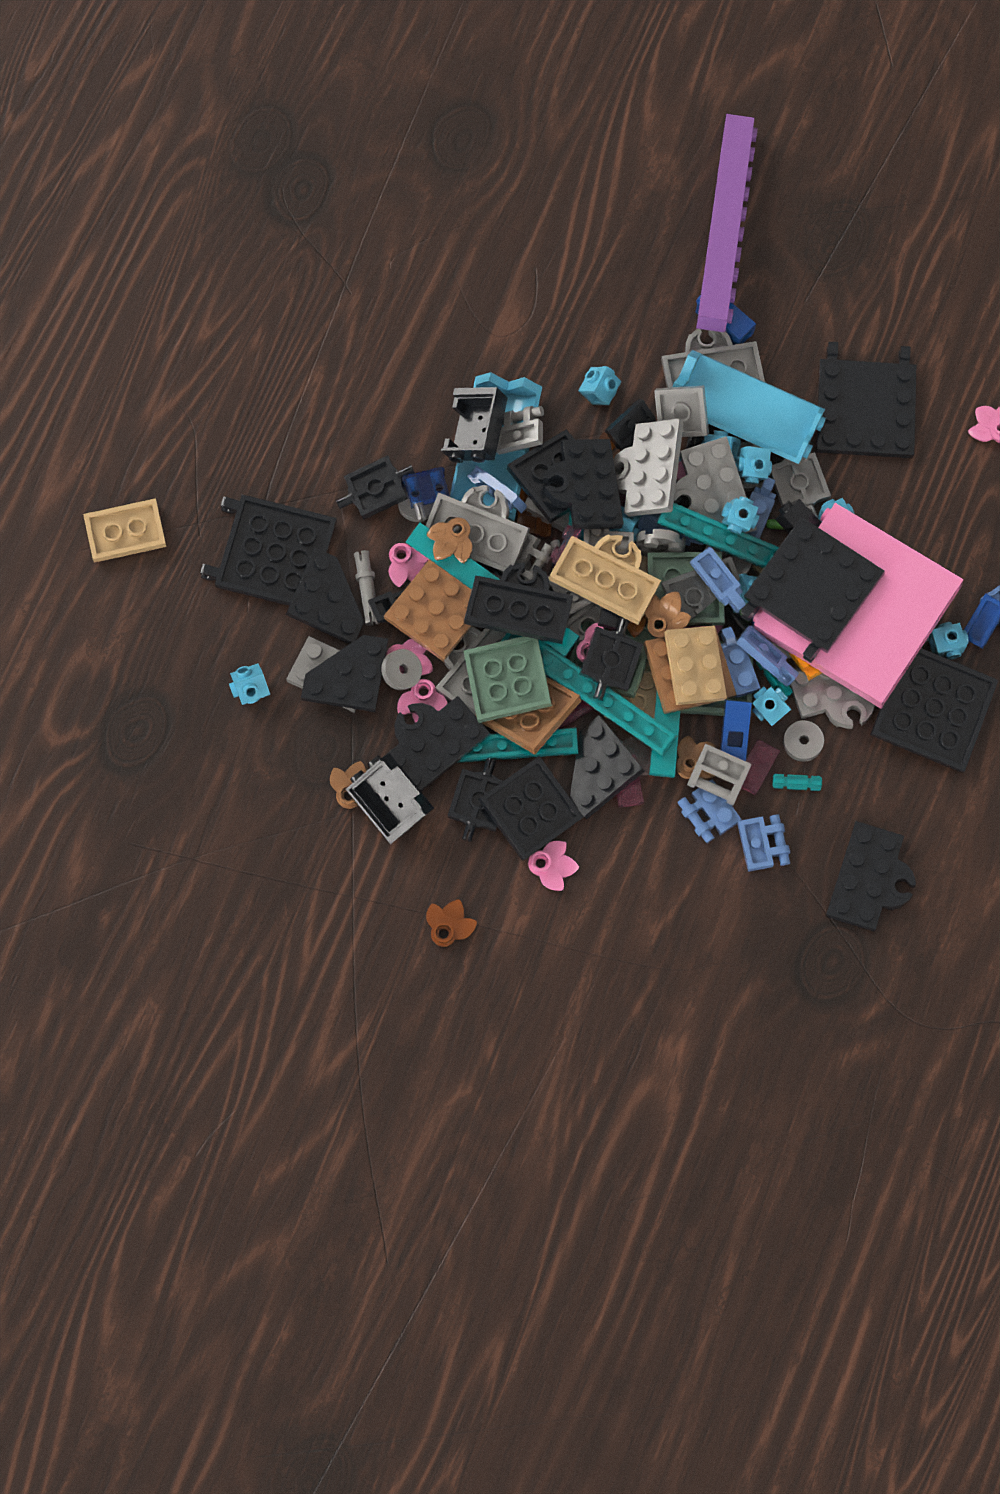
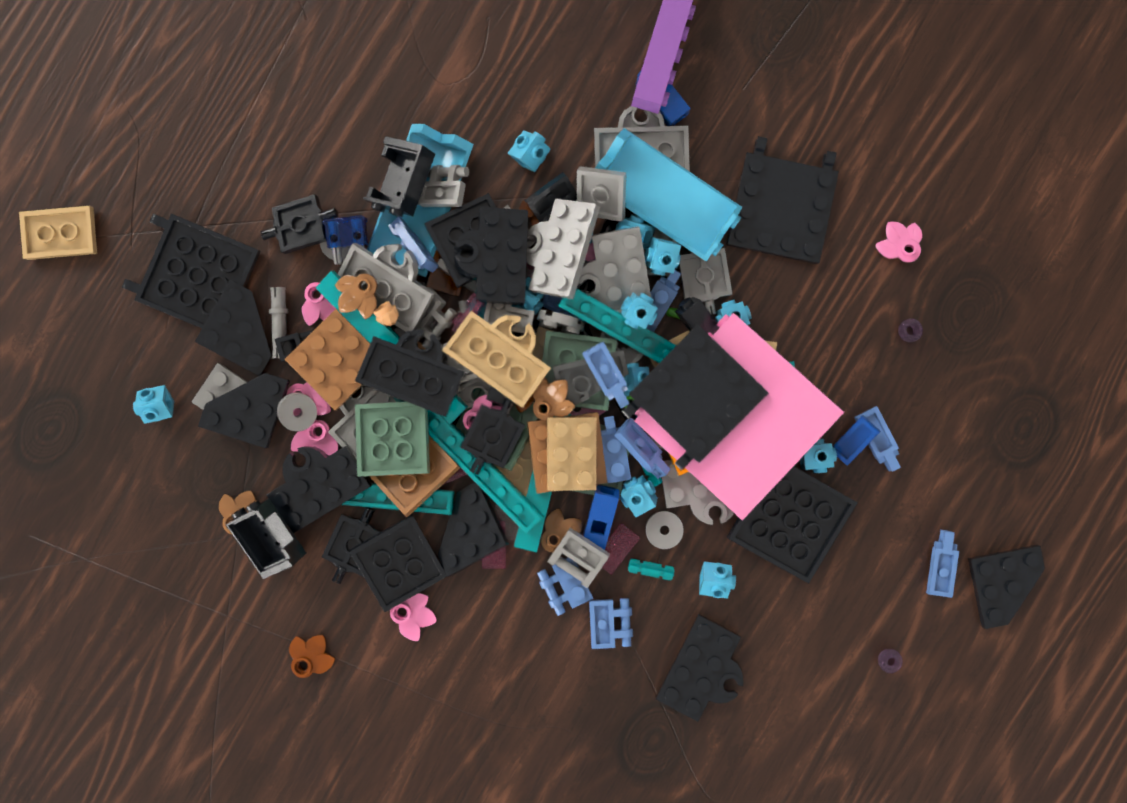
camera: 10 degrees right, 15 degrees up
none -> light nougat plate [373,301,399,326]
none -> medium azure brick [699,561,736,599]

